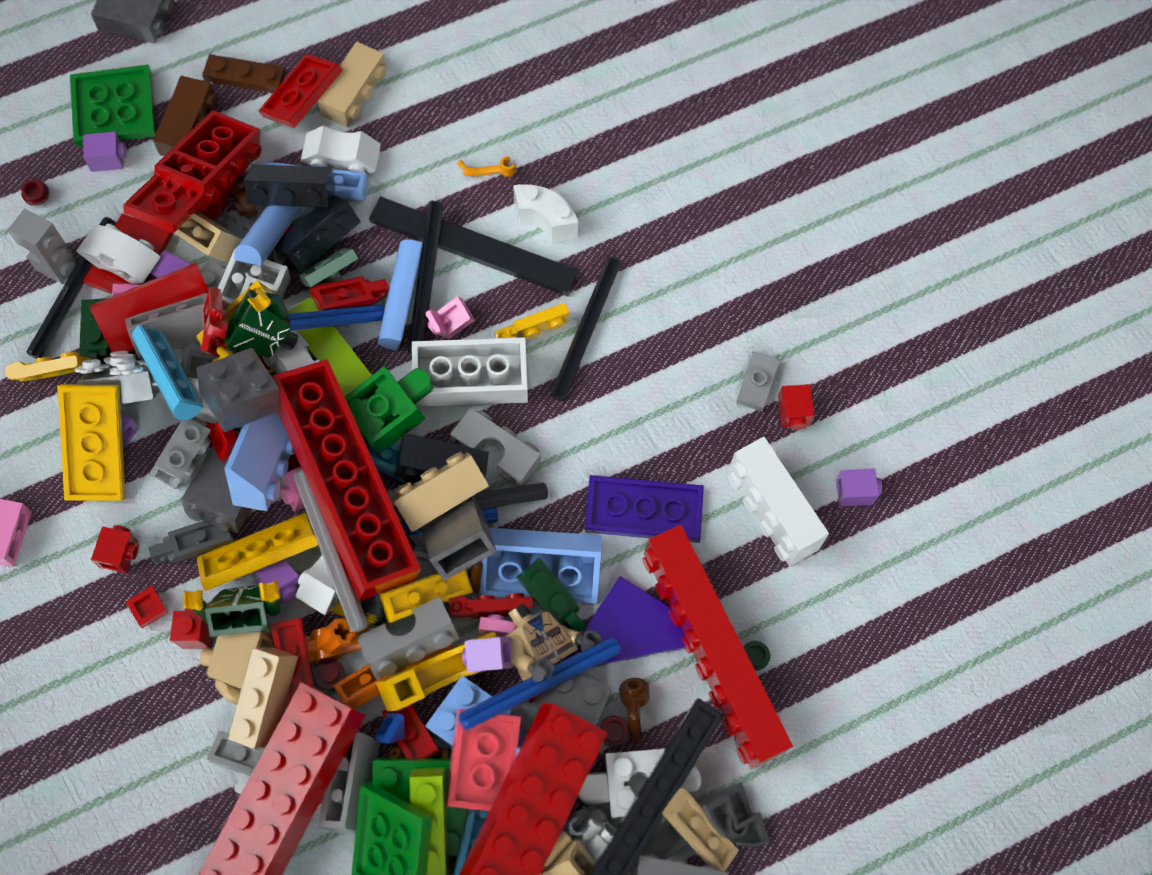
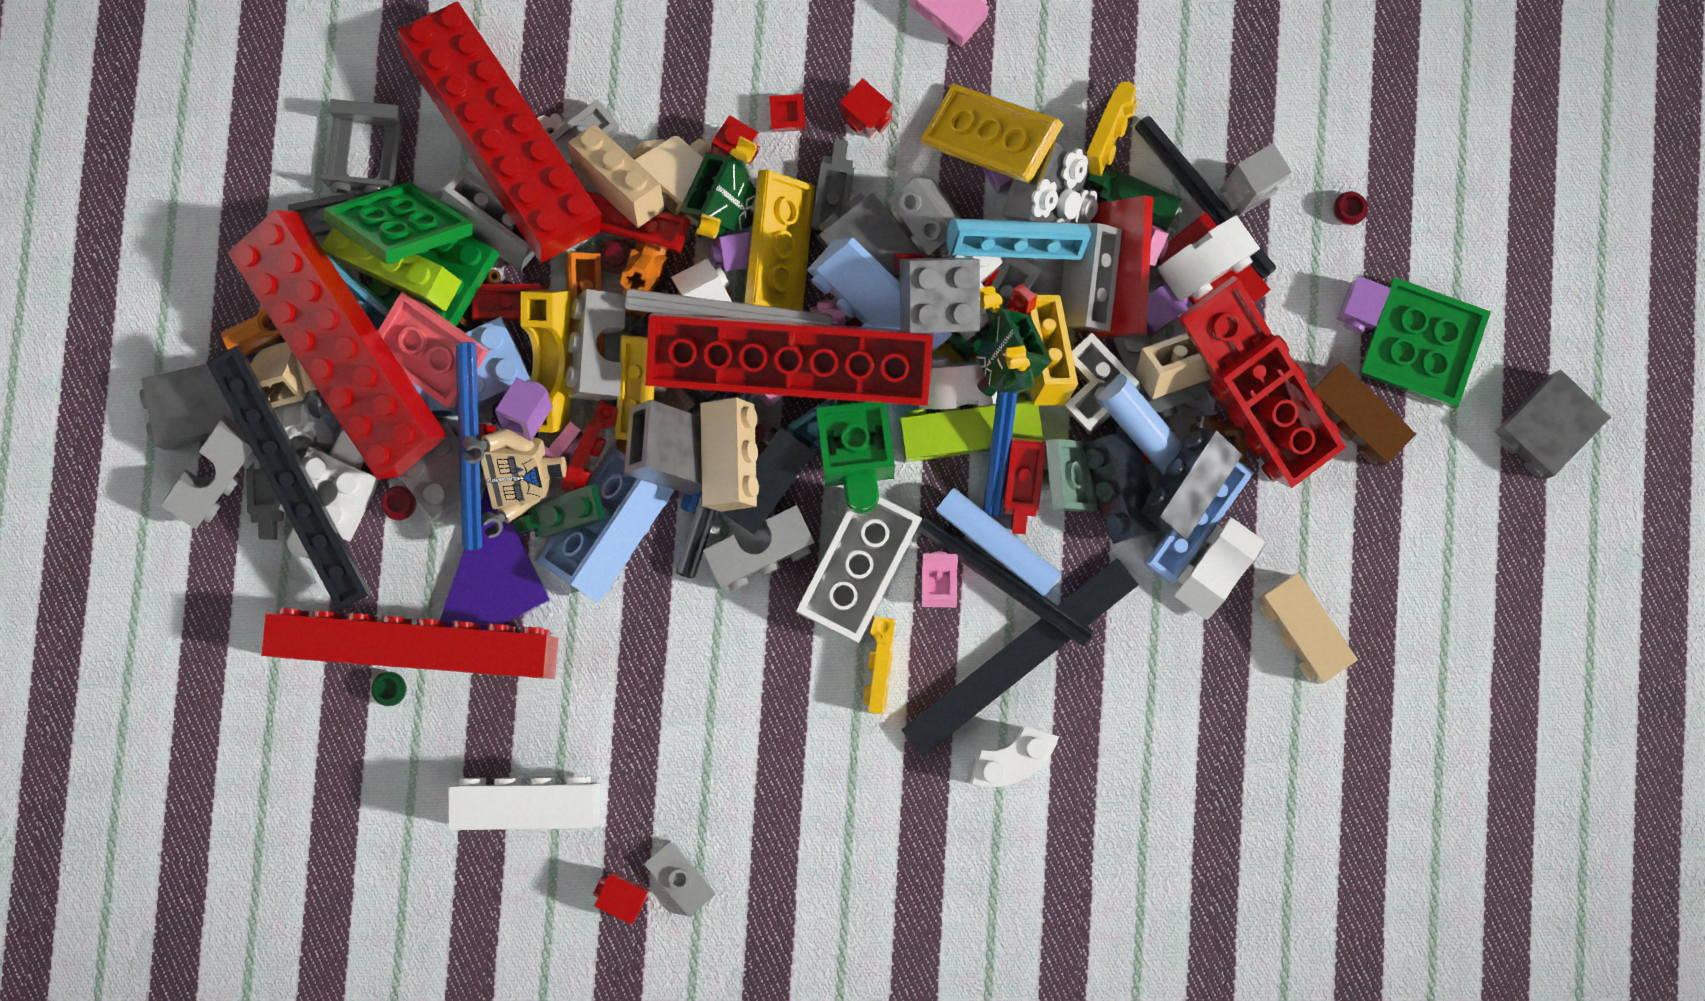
camera: 120 degrees right, 15 degrees up
reddish brown plate [202,54,286,93] -> none
red hinge [202,287,229,339] -> none
red tile [259,54,343,128] -> none
blue slope [374,713,405,744] -> none
light orange piece [457,156,516,177] -> none
black axle [551,256,621,402] -> none
dark purple tile [585,475,704,543] -> none
reddish brown plate [619,678,650,741] -> none
tan tile [662,788,739,872] -> none
dark grey brick [702,783,770,847] -> none
medium lavender brick [836,468,882,507] -> none

